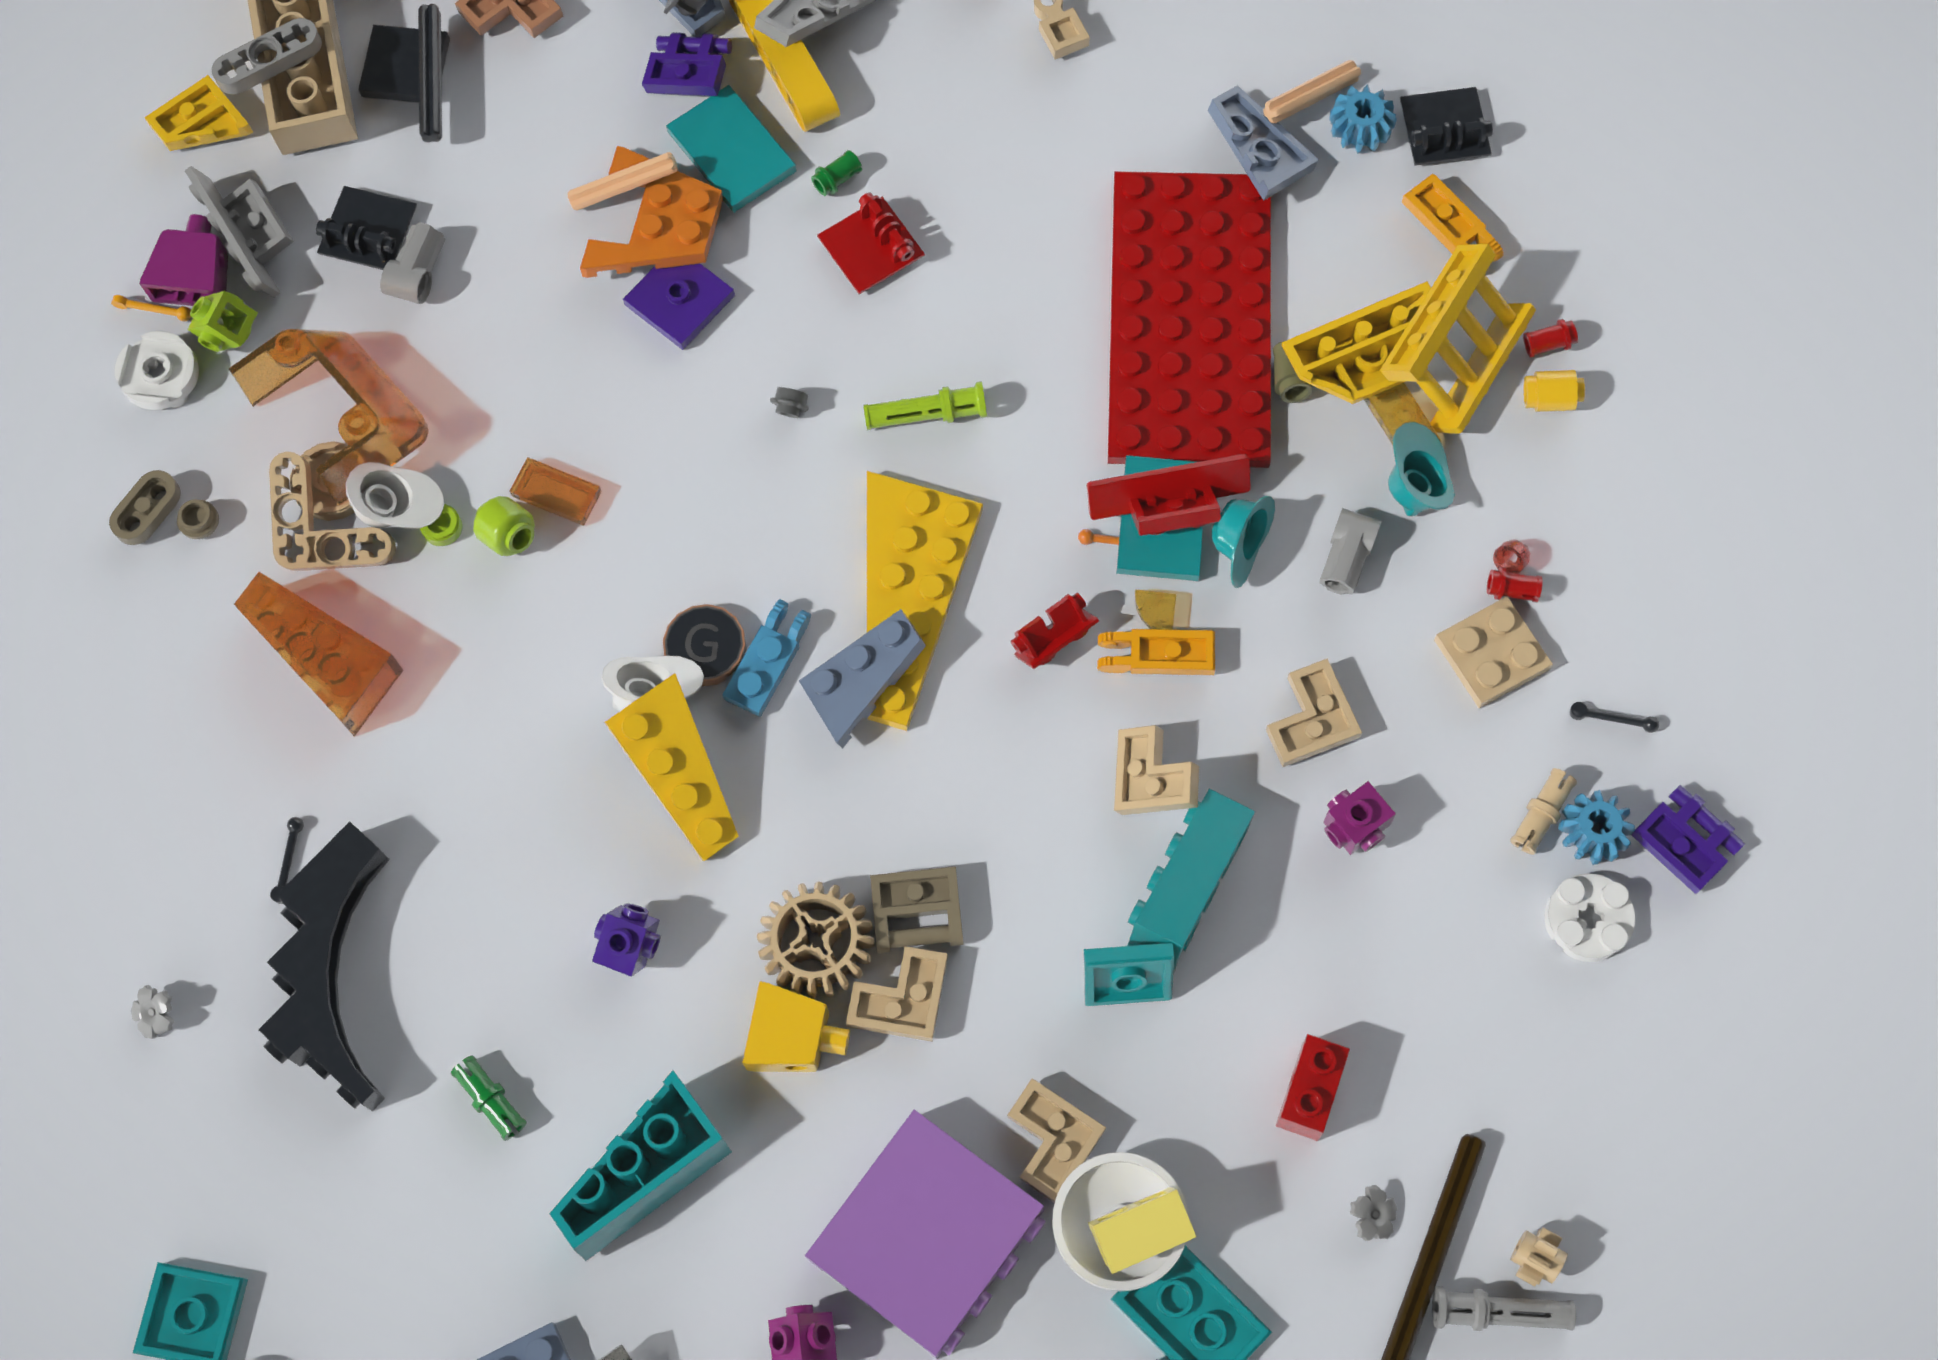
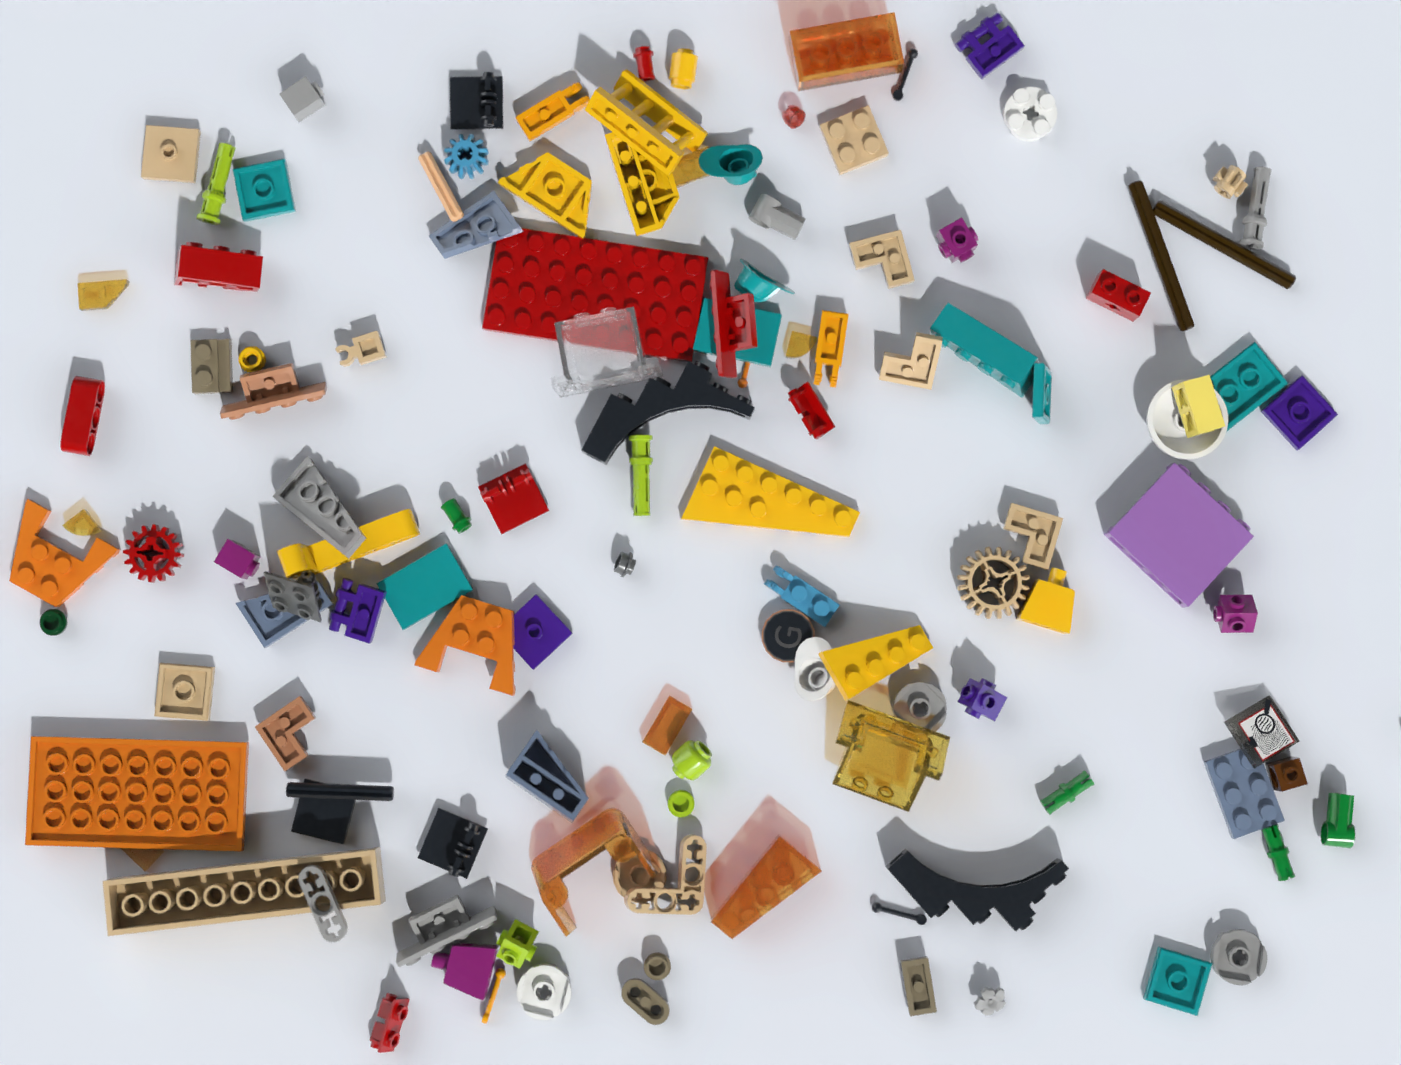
camera: 85 degrees left, 15 degrees up
yellow wing [144,75,253,151] -> none
white piece [346,462,444,529] -> none
light grey piece [380,222,445,304] -> none
teal wedge [549,1070,732,1261] -> none
light nougat axle [567,152,678,210] -> none
sand blue wing [799,609,926,749] -> none
dark tan plate [870,866,964,954] -> none
tan plate [1007,1078,1106,1203] -> none
olive cone [1272,341,1313,403] -> none
light grey plant [1350,1185,1397,1241] -> none
red pin [1487,567,1543,603] -> none
tan pin [1510,768,1577,855] -> none
dark azure gear [1558,790,1635,865] -> none
none -> red hinge [369,993,410,1053]
none -> yellow wing [498,152,592,239]
none -> sand blue wedge [506,730,589,823]
none -> clear windscreen [551,307,664,398]
none -> black arch [581,361,755,465]
none -> clear orange brick [788,12,904,91]
none -> clear yellow windscreen [832,700,950,812]
none -> light grey plate [892,682,947,736]
none -> dark tan plate [900,956,937,1016]
none -> dark brown axle [1128,181,1195,331]

